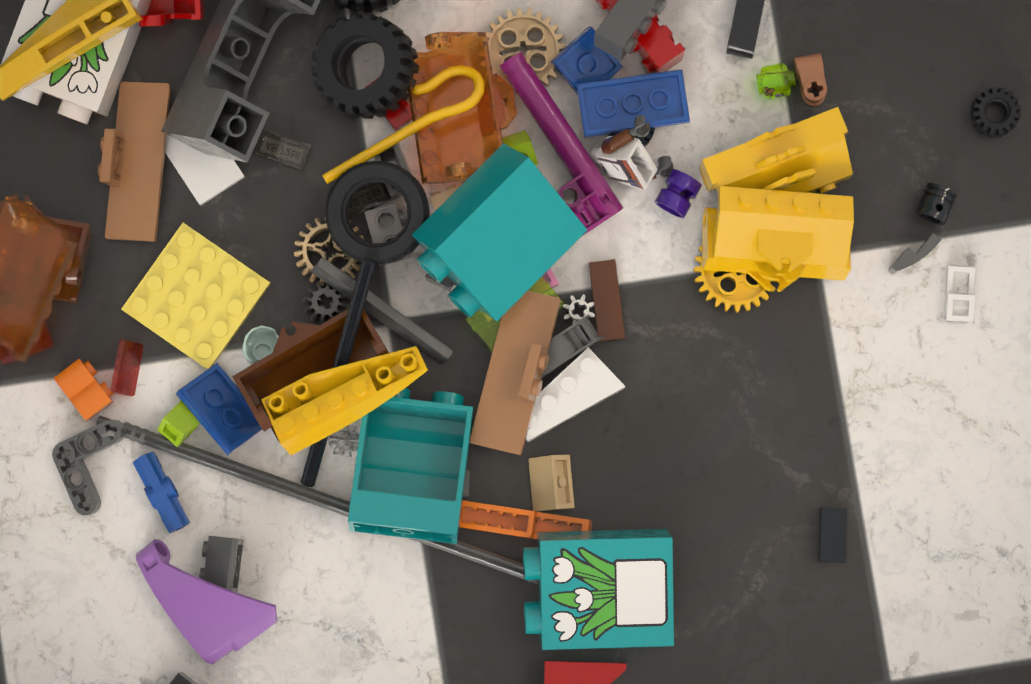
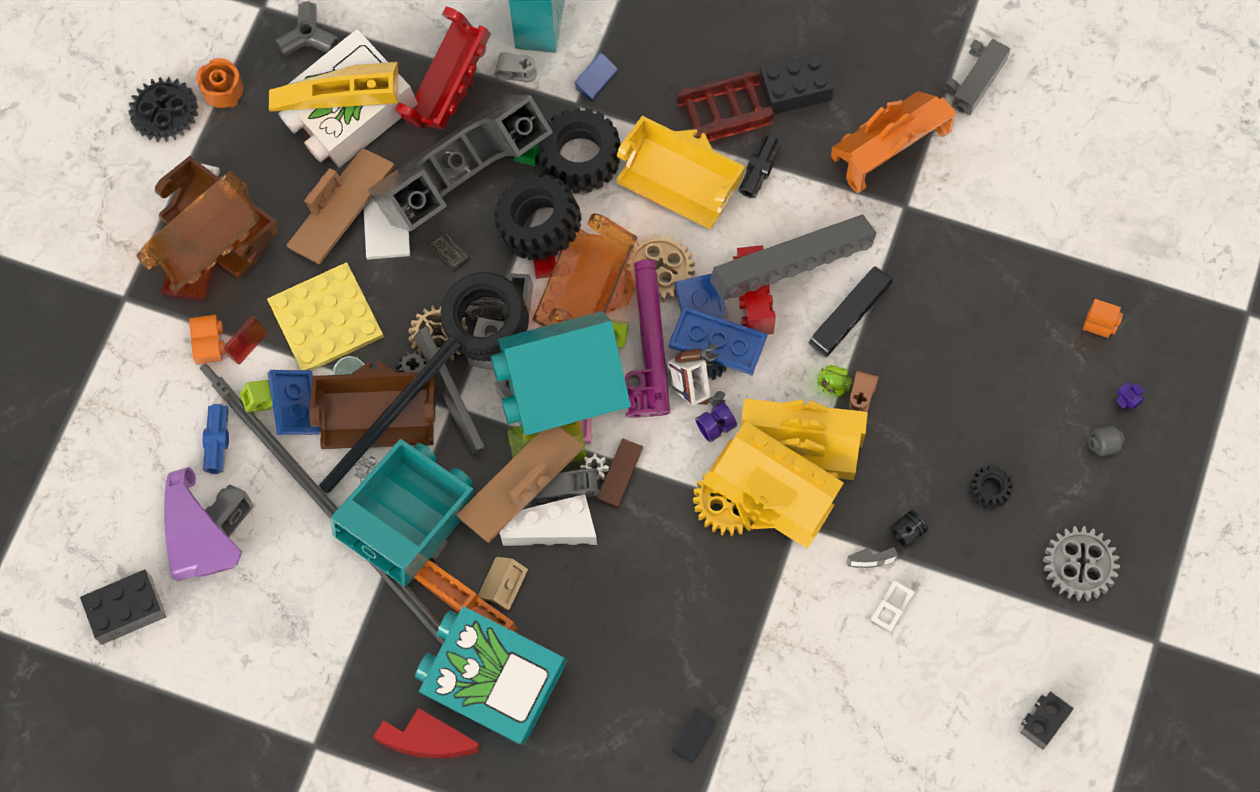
camera: 30 degrees right, 15 degrees down
dark grey beam [52,419,126,515] -> none
yellow wedge [261,346,428,455] -> none
yellow piece [322,65,485,184] -> none

